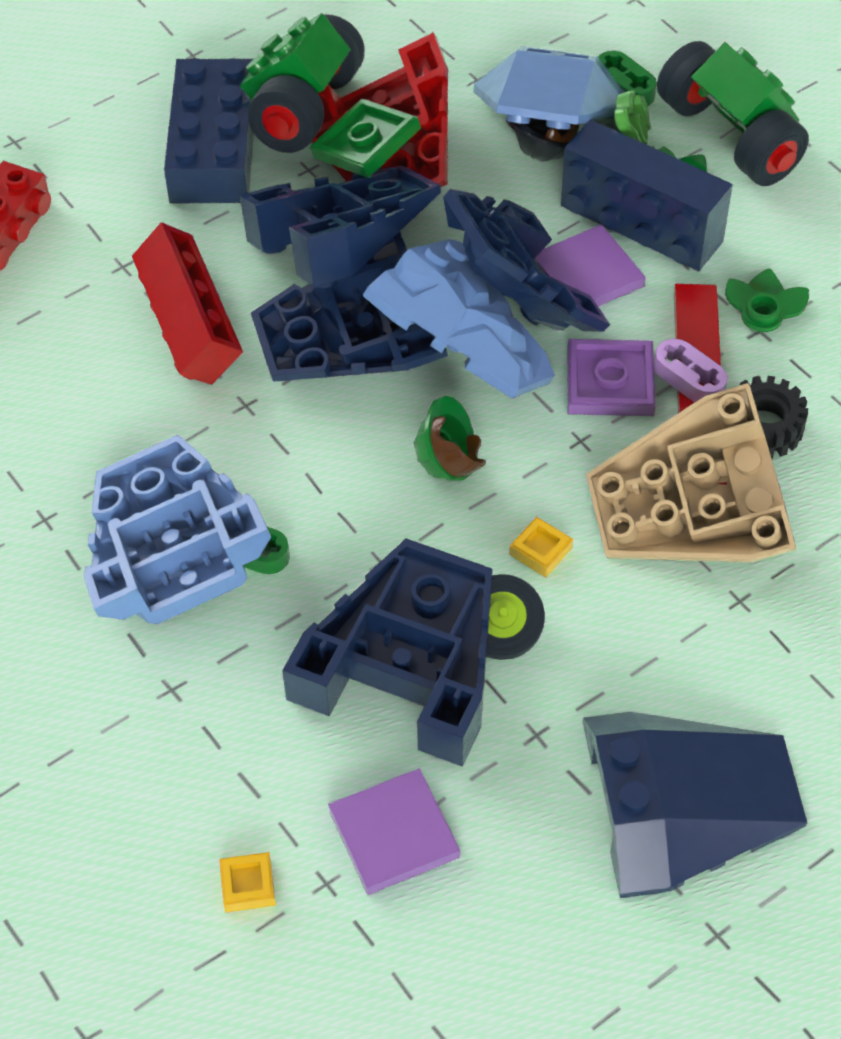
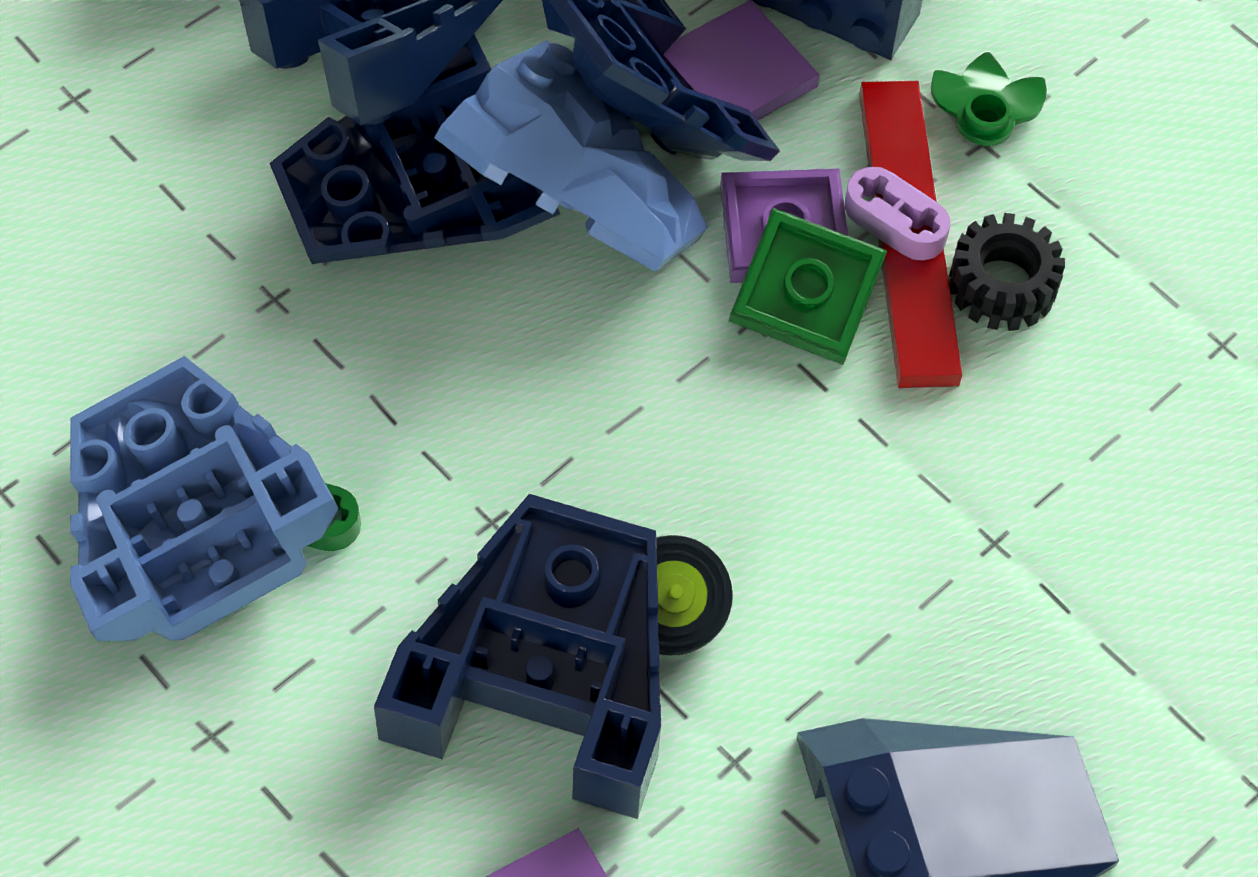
camera: 10 degrees left, 5 degrees up
red brick [132,222,243,385] -> none
piece [413,396,486,482] -> none
yellow tile [509,516,573,578] -> none
tan wedge [586,383,797,562] -> none
none -> green tile [729,208,887,365]

